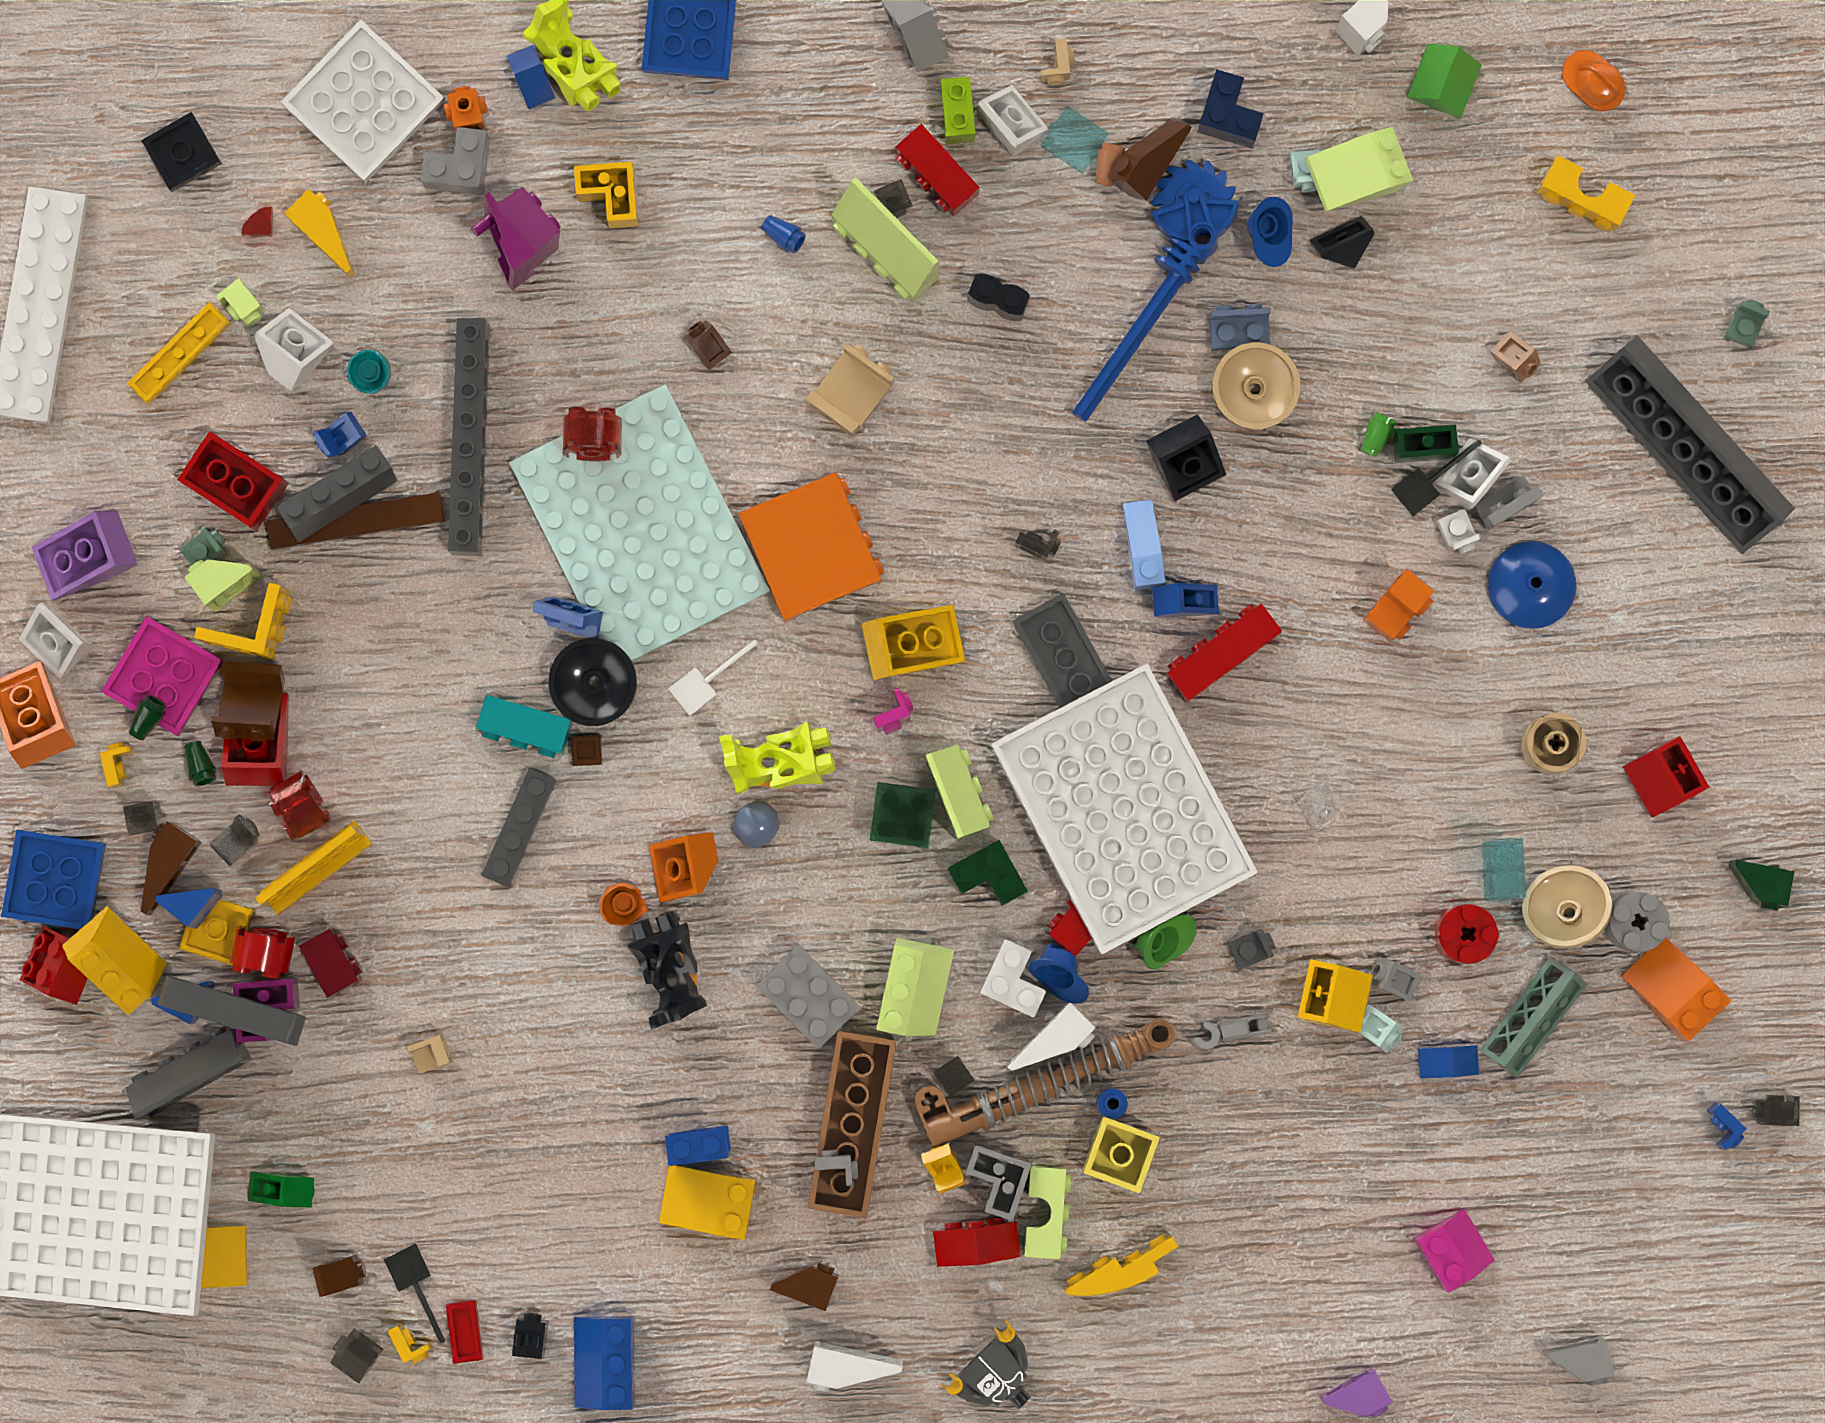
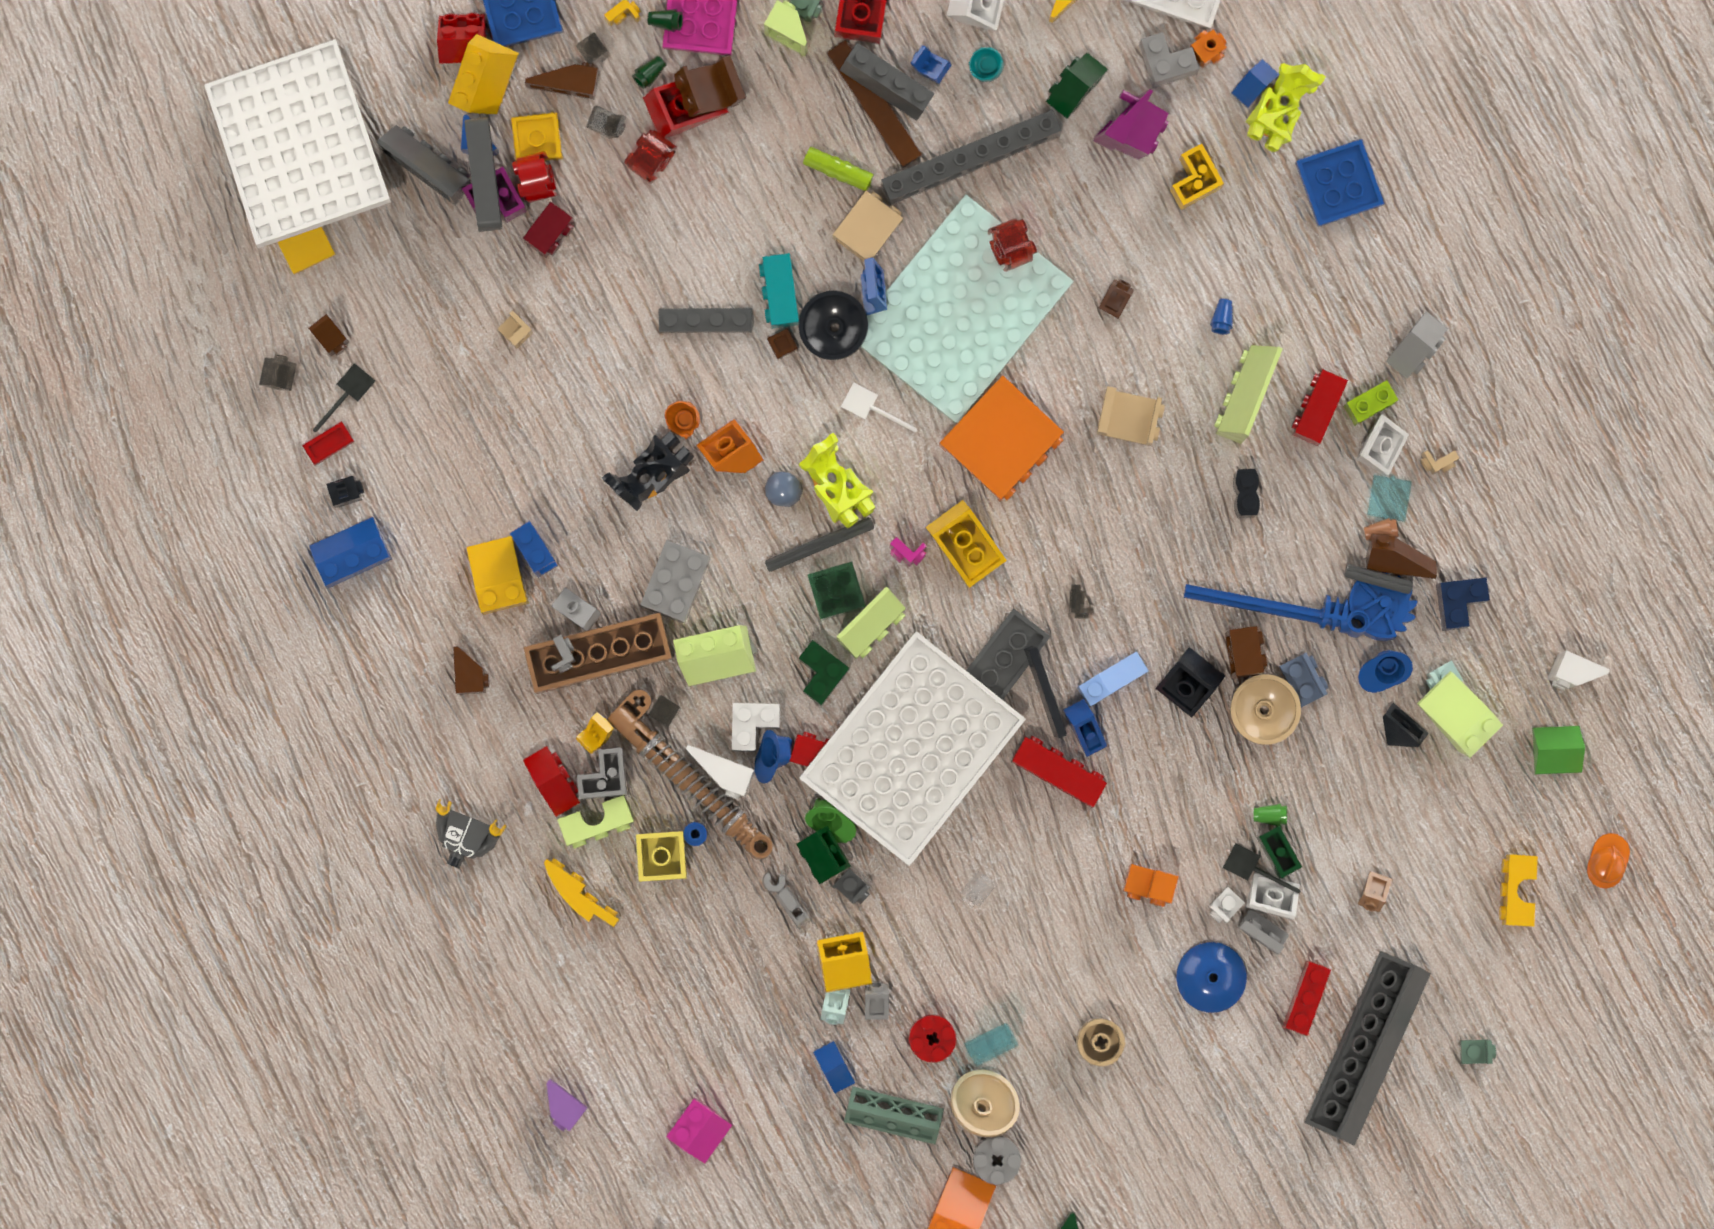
camera: 60 degrees right, 0 degrees up
blue slope [156,888,223,929] -> none
yellow bracket [194,583,293,660] -> none
green slope [248,1171,315,1208] -> none
yellow fence [255,820,373,915] -> none
yellow bracket [387,1323,433,1365] -> none
white slope [807,1341,903,1392] -> none
clear smoke brick [874,179,913,218] -> none
red slope [1622,736,1710,818] -> none
none -> light grey brick [552,587,601,631]
none -> dark grey axle [765,517,874,572]
none -> dark green brick [796,826,851,884]
none -> lime axle [803,146,874,191]
none -> tan panel [833,191,903,262]
none -> black tile [1024,646,1067,738]
none -> dark green brick [1046,52,1108,119]
none -> reddish brown brick [1225,626,1267,679]
none -> red brick [1282,961,1332,1036]
none -> dark grey axle [1344,564,1413,594]

